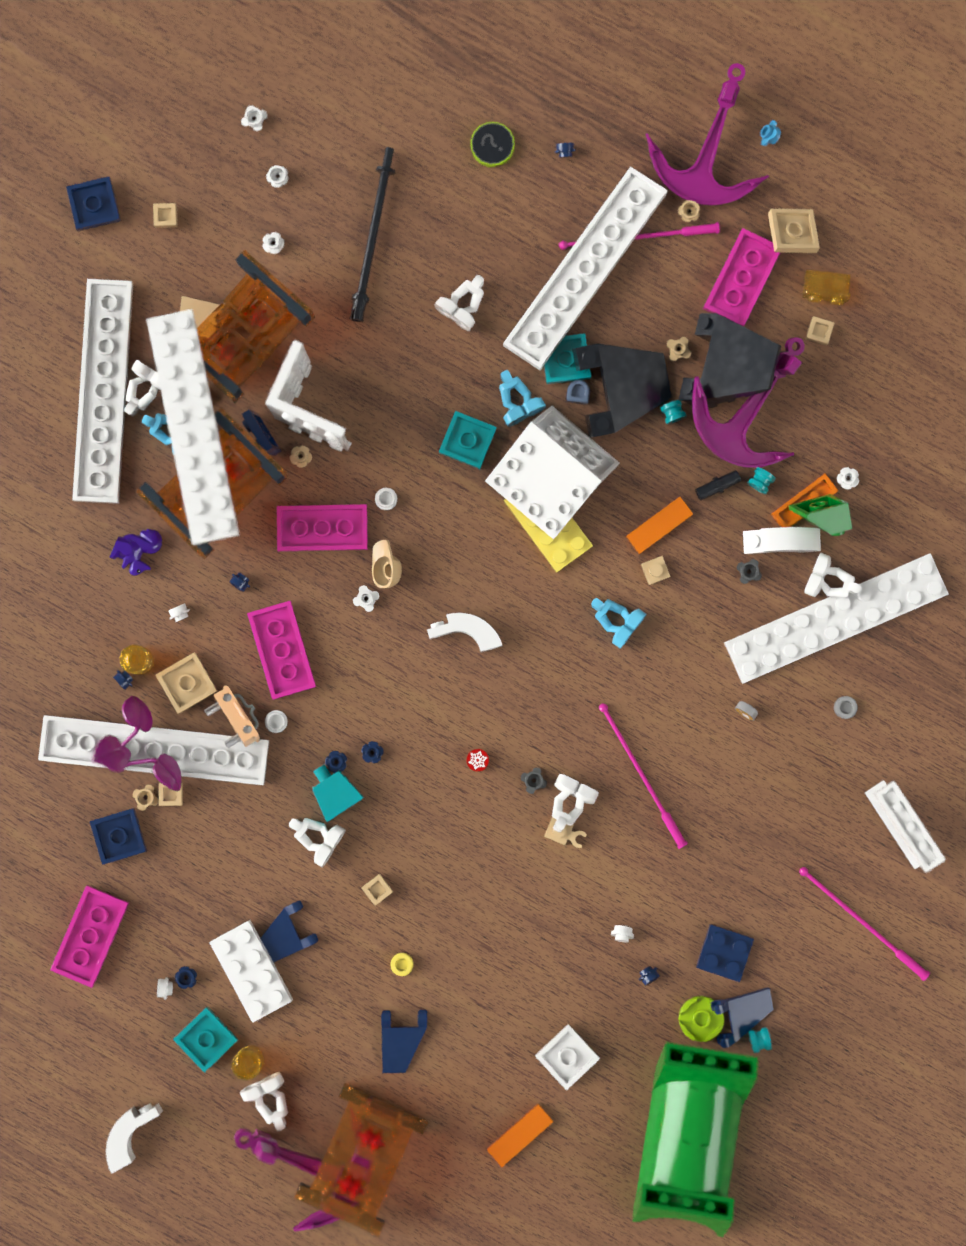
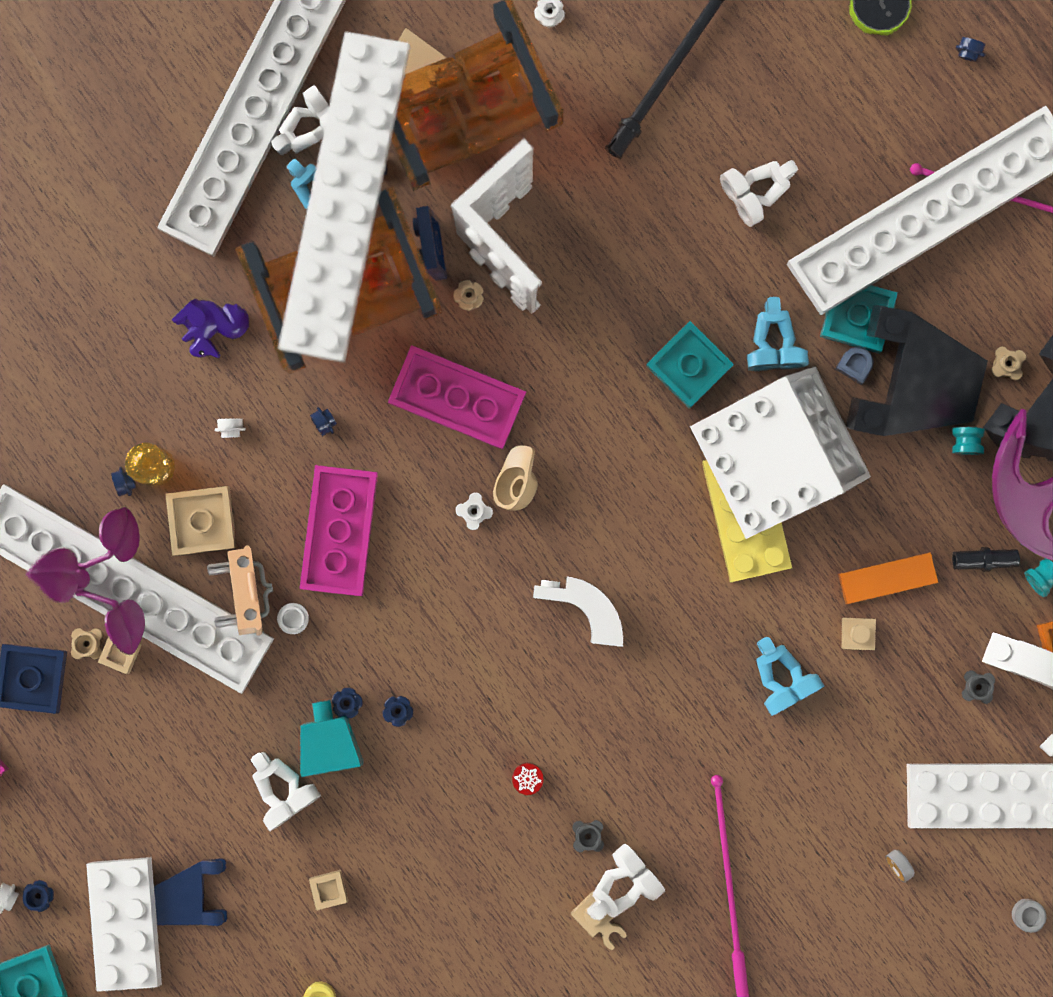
camera: 25 degrees right, 0 degrees up
white plate [375,488,397,510] -> none

